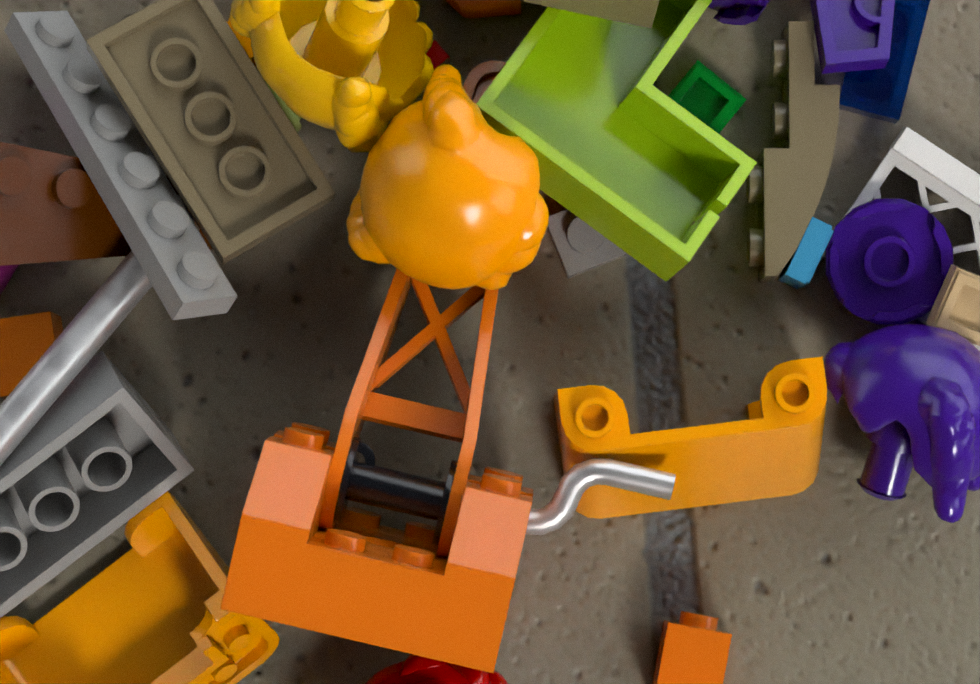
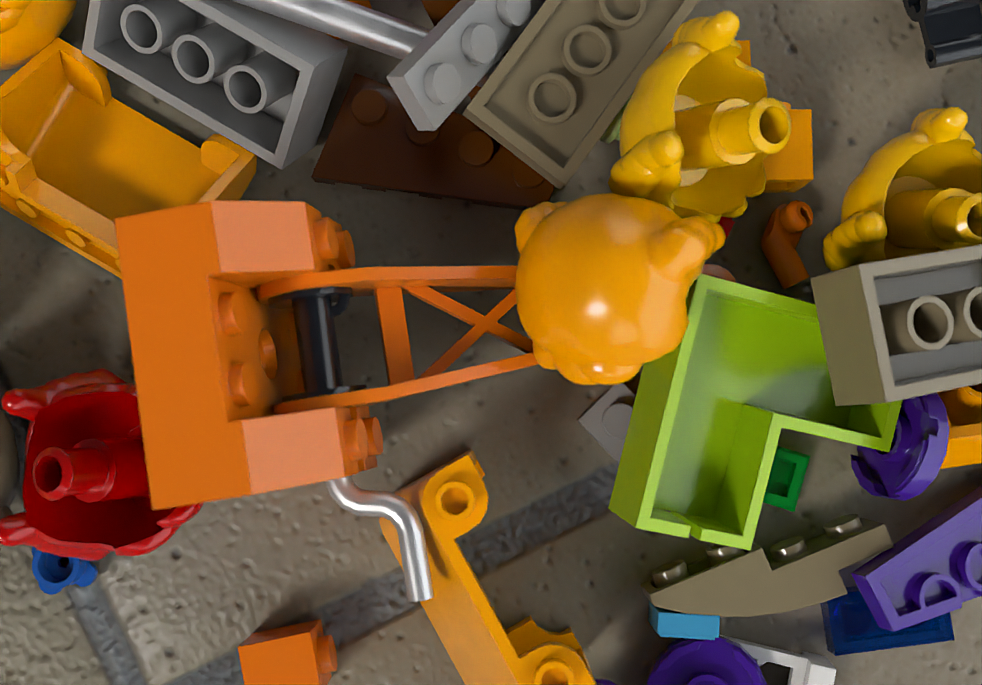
camera: 70 degrees right, 0 degrees up
none -> reddish brown wing [311,73,555,211]

